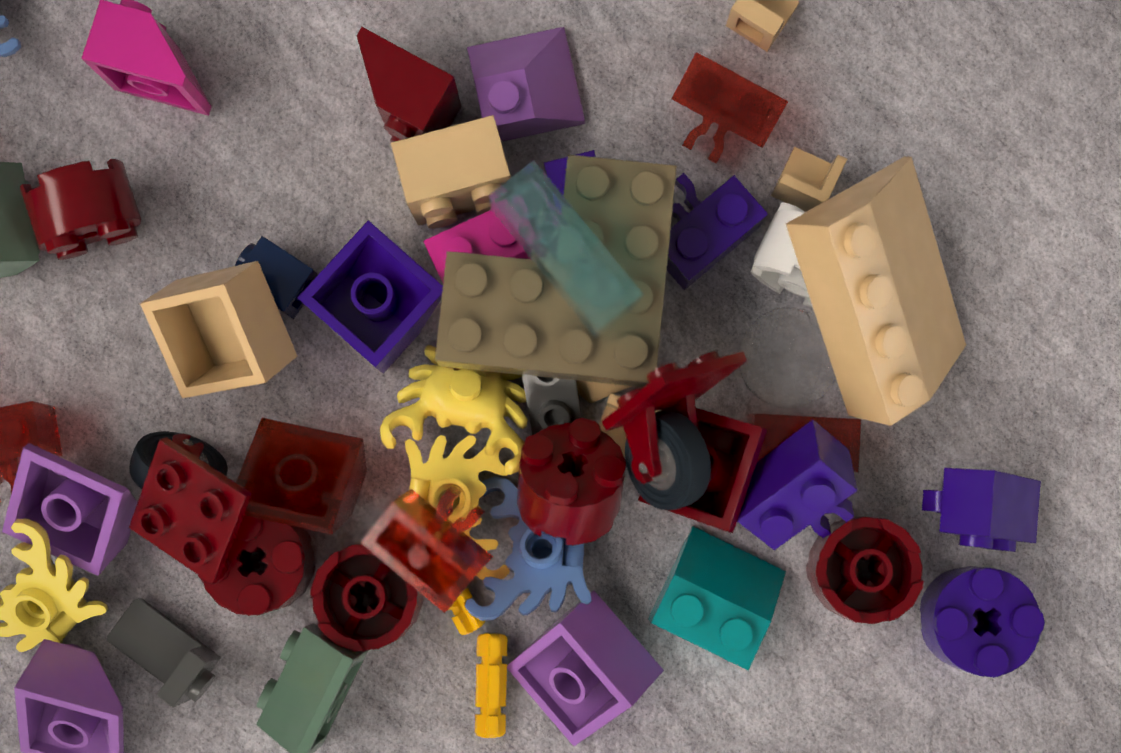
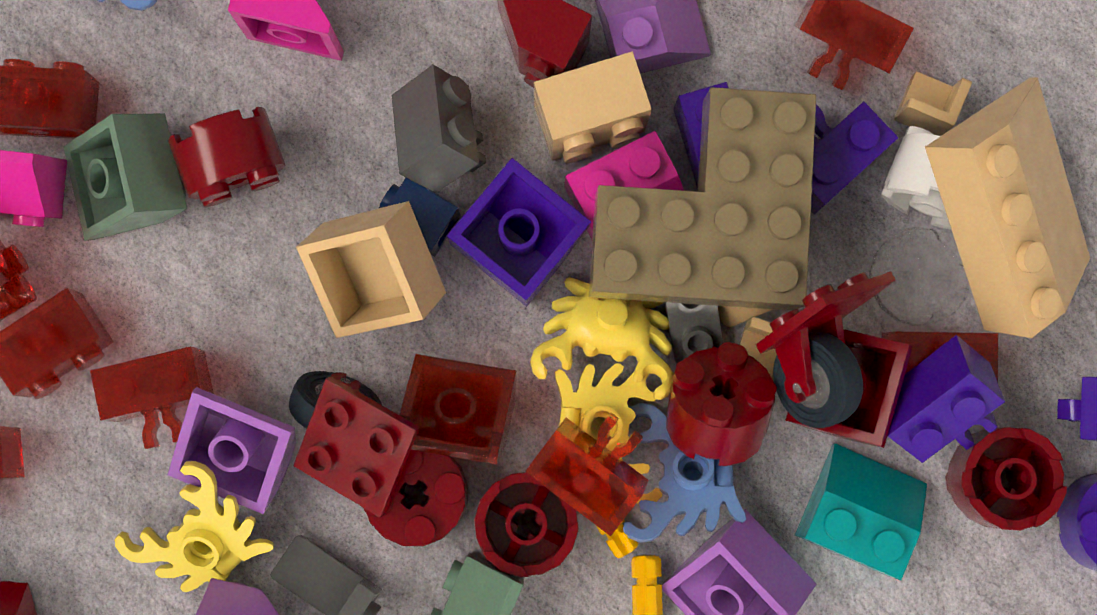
camera: 10 degrees left, 0 degrees up
clear light blue brick [489,160,643,338] -> none
none -> dark grey brick [391,64,486,193]

